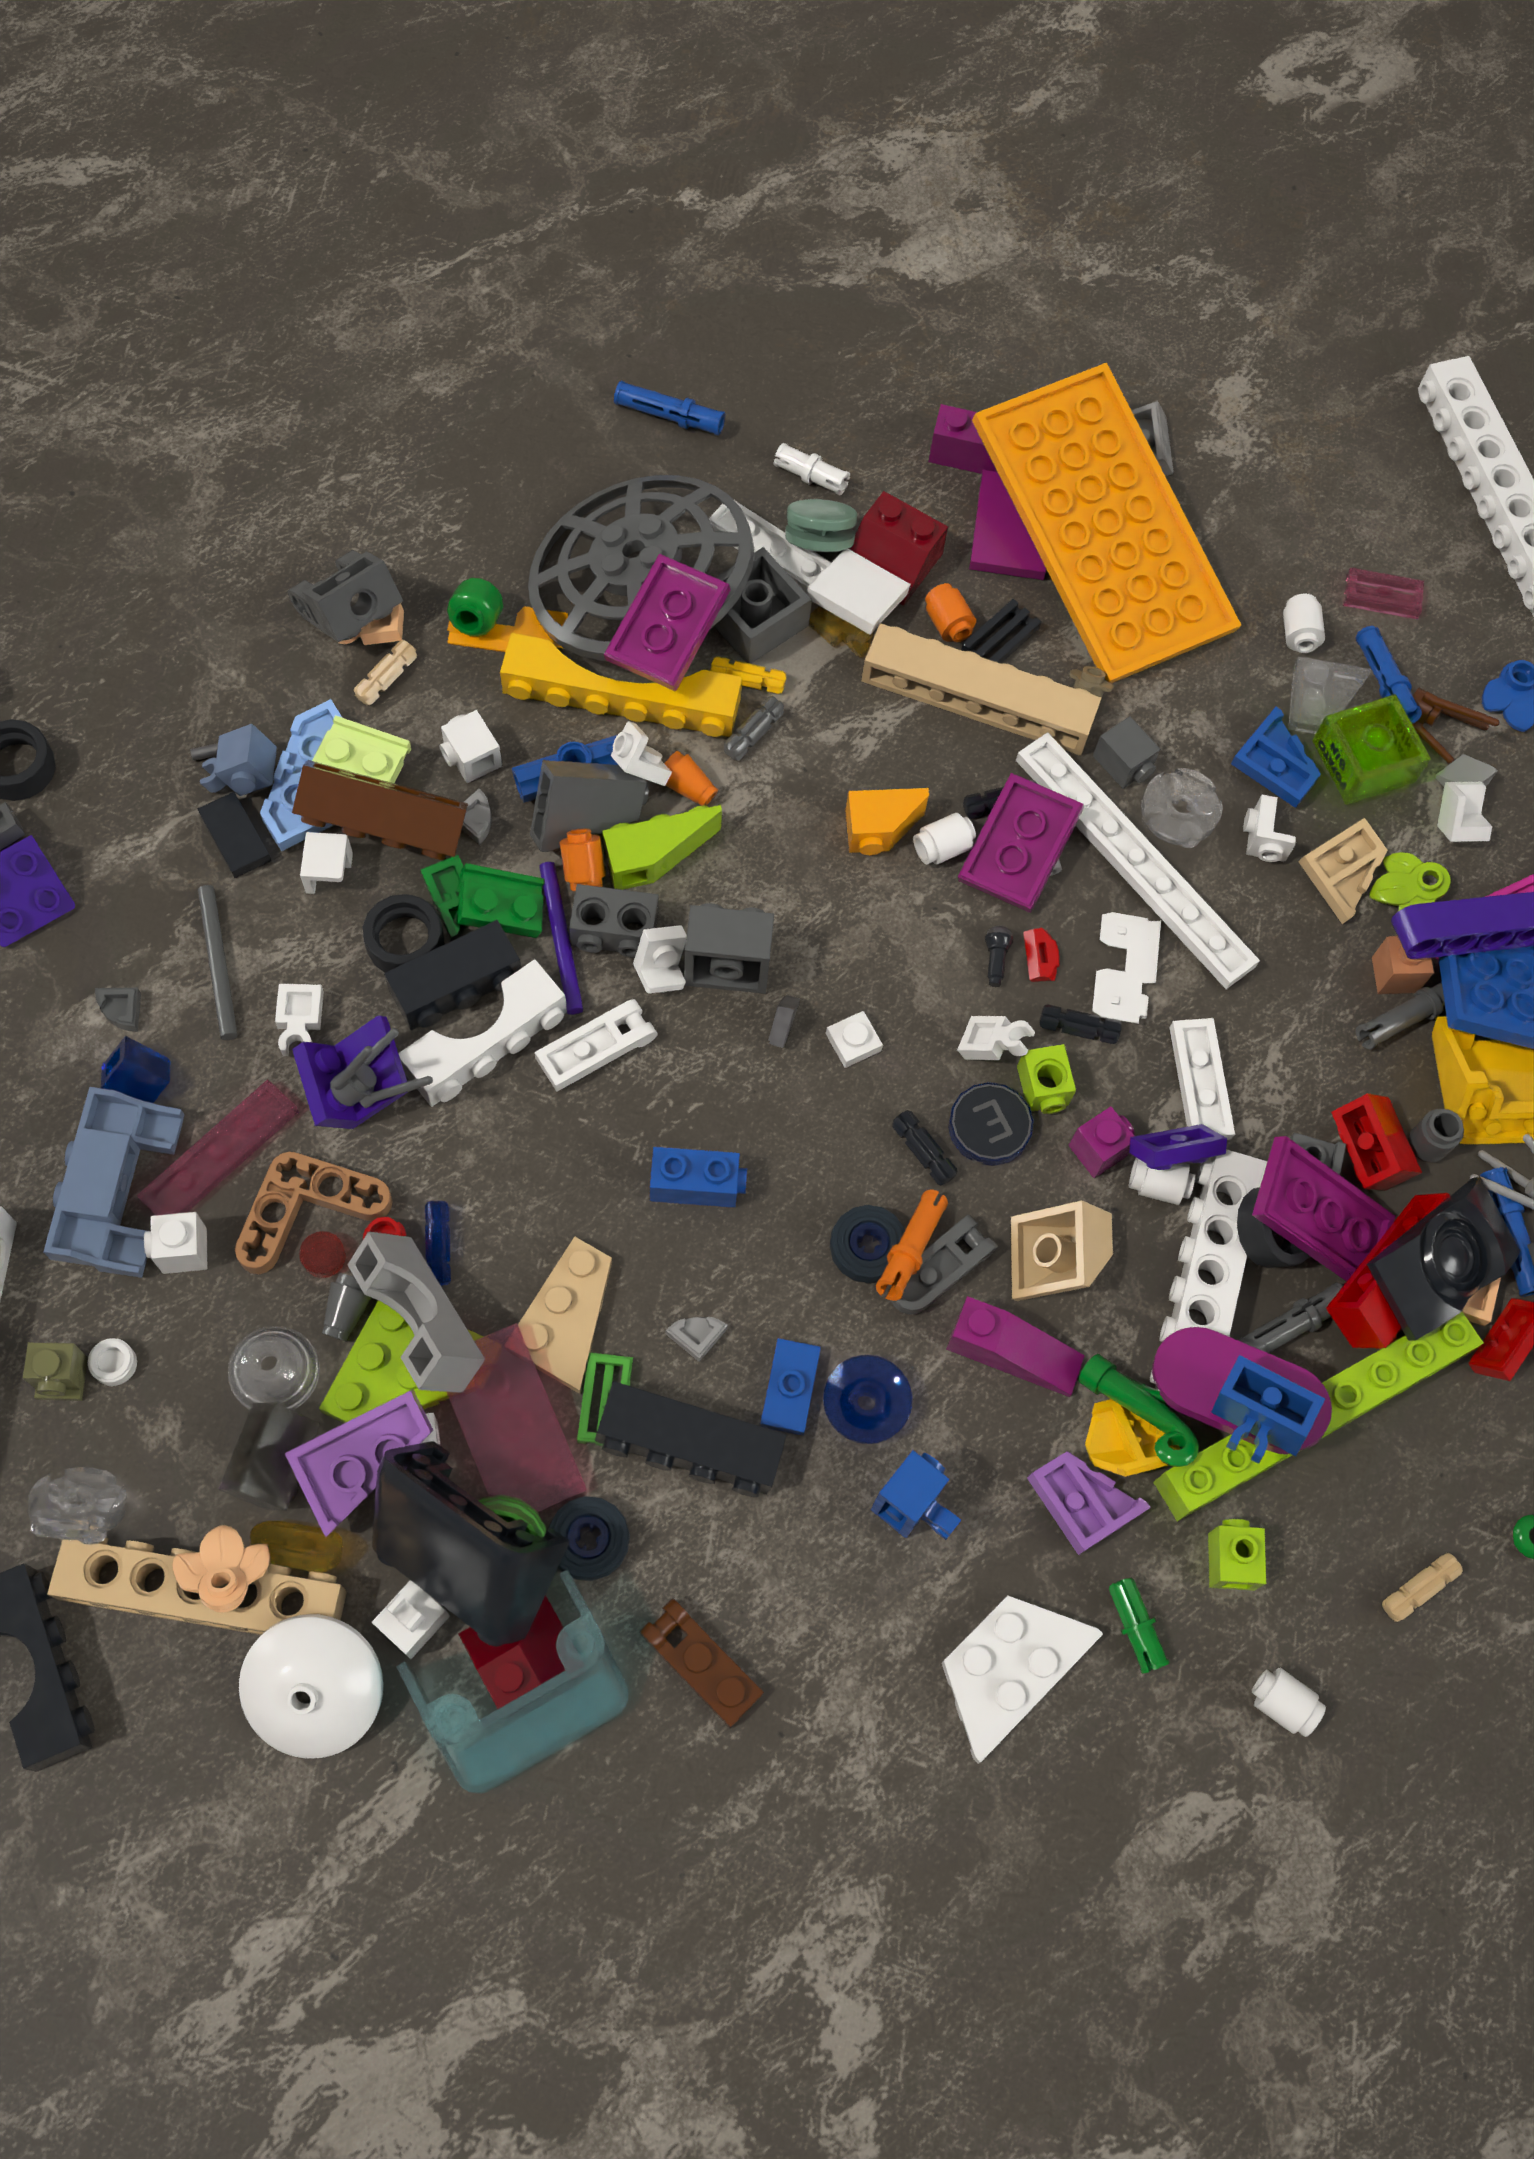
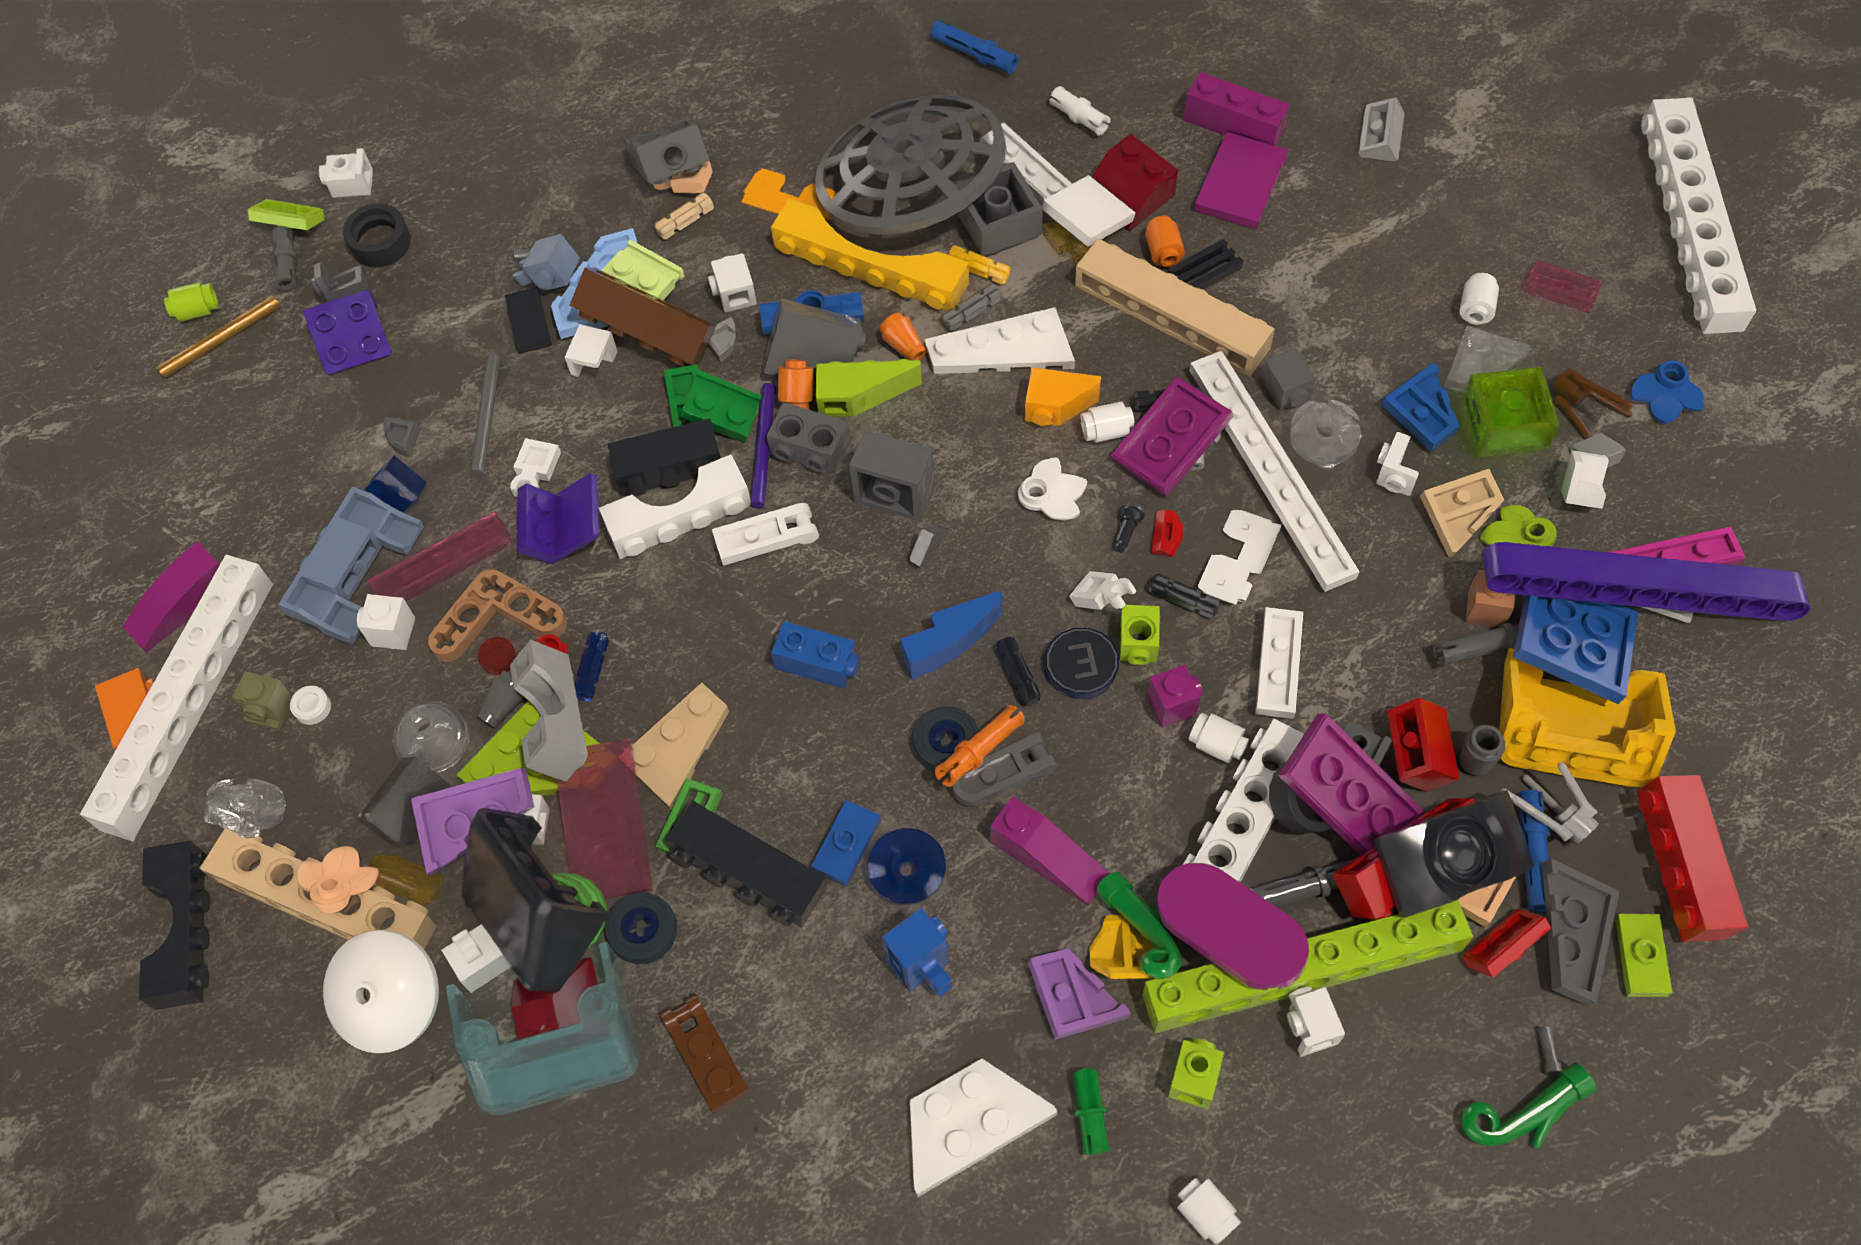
camera: 25 degrees right, 5 degrees down
dark grey plant [330,1028,433,1108] -> none
black tyre [362,894,444,973] -> none
green head [447,578,503,637] -> none
magenta tile [604,554,731,692] -> none
white bracket [611,721,672,786] -> none
white bracket [633,925,687,993] -> none
light grey tile [666,1317,728,1362] -> none
sand green head [785,499,857,552] -> none
white plate [826,1011,883,1068] -> none
light orange plate [972,363,1242,683] -> none
tan slope [1011,1200,1113,1301] -> none
dark tan plate [1069,666,1114,698] -> none
dark purple plate [1129,1124,1227,1170] -> none
blue brick [1211,1355,1325,1464] -> none
blue pin [1355,626,1422,726] -> none
tan axle [1382,1553,1463,1622] -> none
none -> blue slope [900,591,1003,680]
none -> white wing [925,307,1075,374]
none -> white plate [1018,458,1087,520]
none -> white brick [1287,986,1345,1057]

